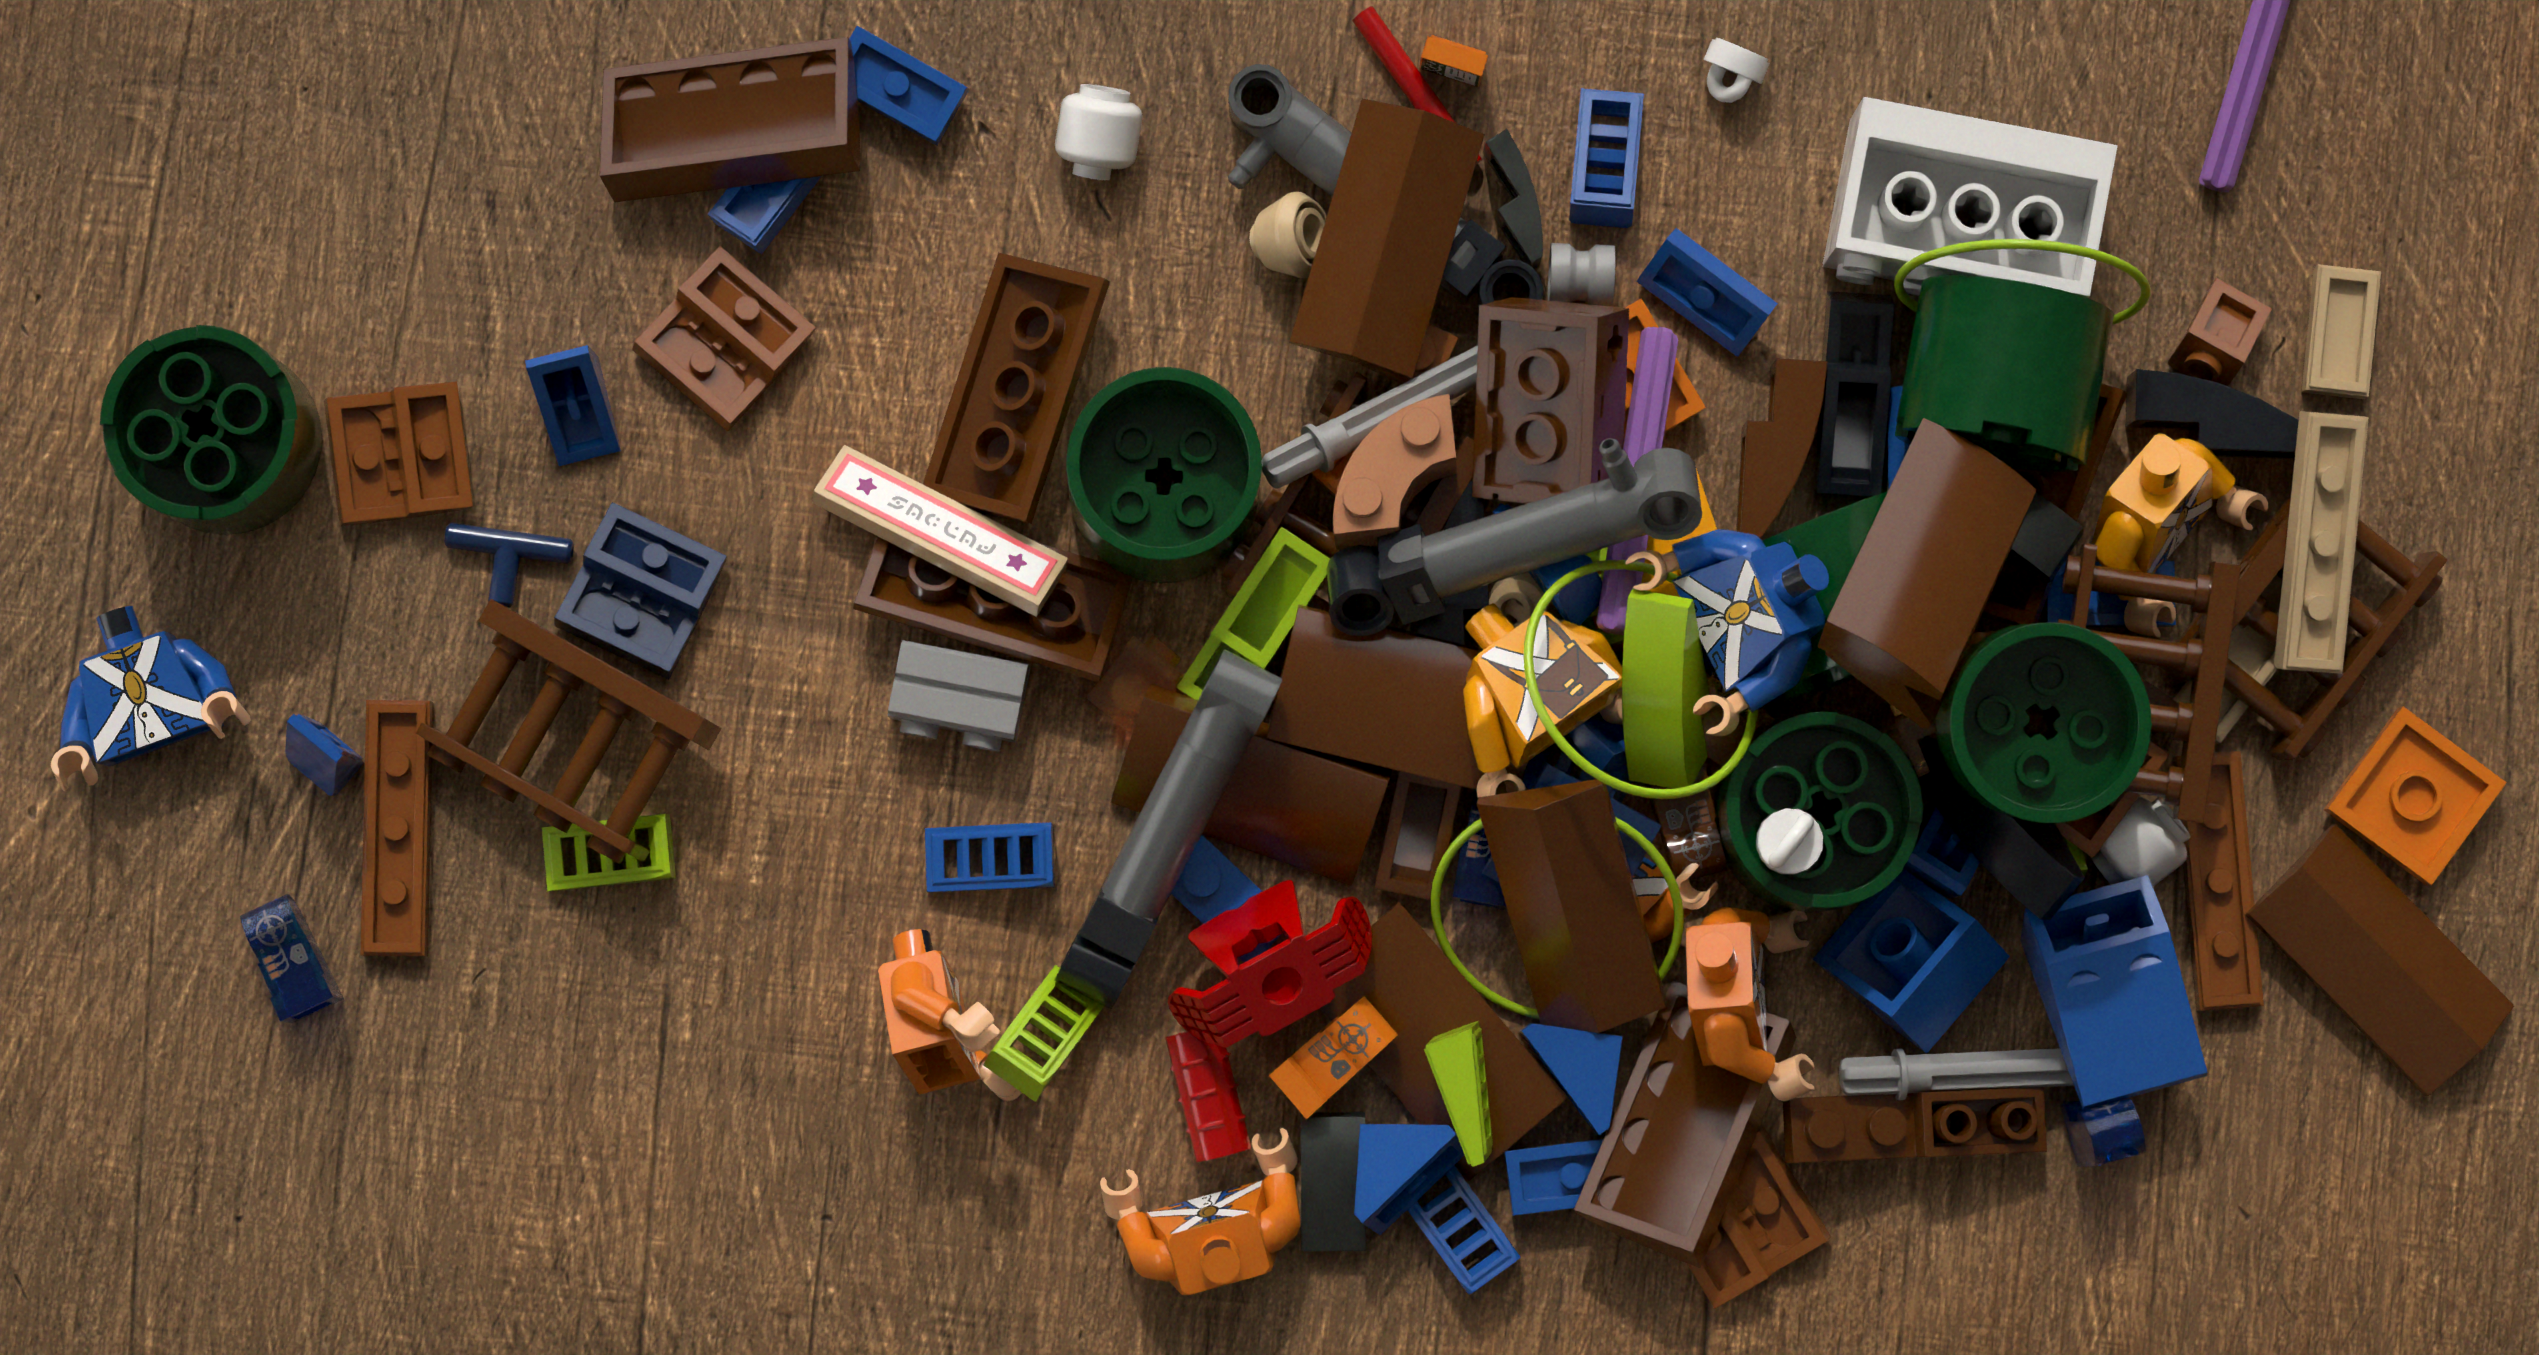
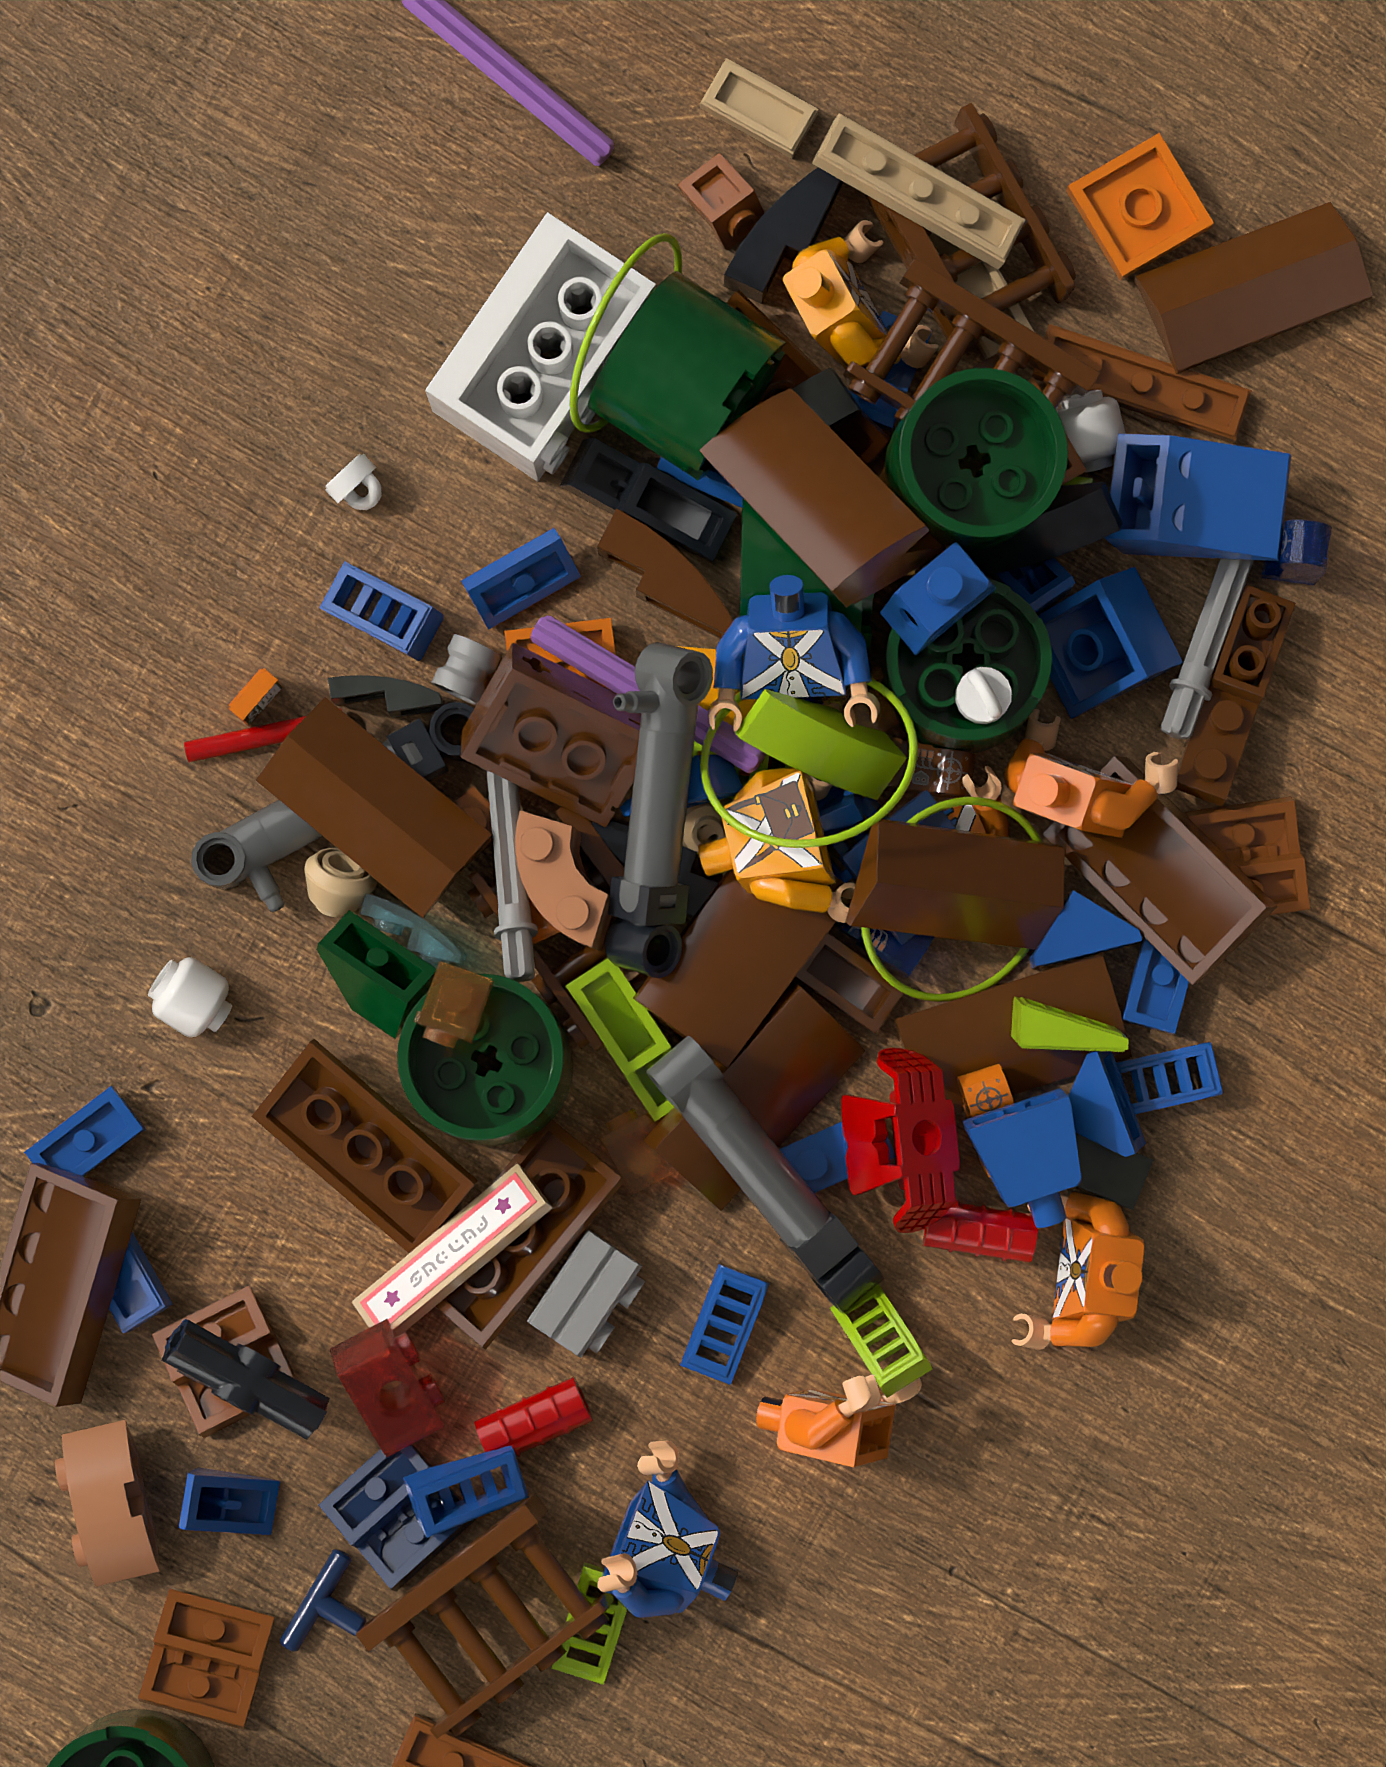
camera: 65 degrees left, 0 degrees up
none -> nougat brick [55,1420,160,1587]
none -> black piece [161,1319,330,1440]
none -> dark green slope [316,910,437,1039]
none -> clear red brick [329,1318,445,1457]
none -> clear light blue slope [360,893,467,971]
none -> blue slope [403,1445,529,1538]
none -> clear orange bracket [413,961,494,1049]
none -> red axle [474,1376,593,1457]
none -> torso [598,1440,738,1618]
none -> blue torso [880,542,996,655]
none -> blue torso [962,1088,1081,1228]

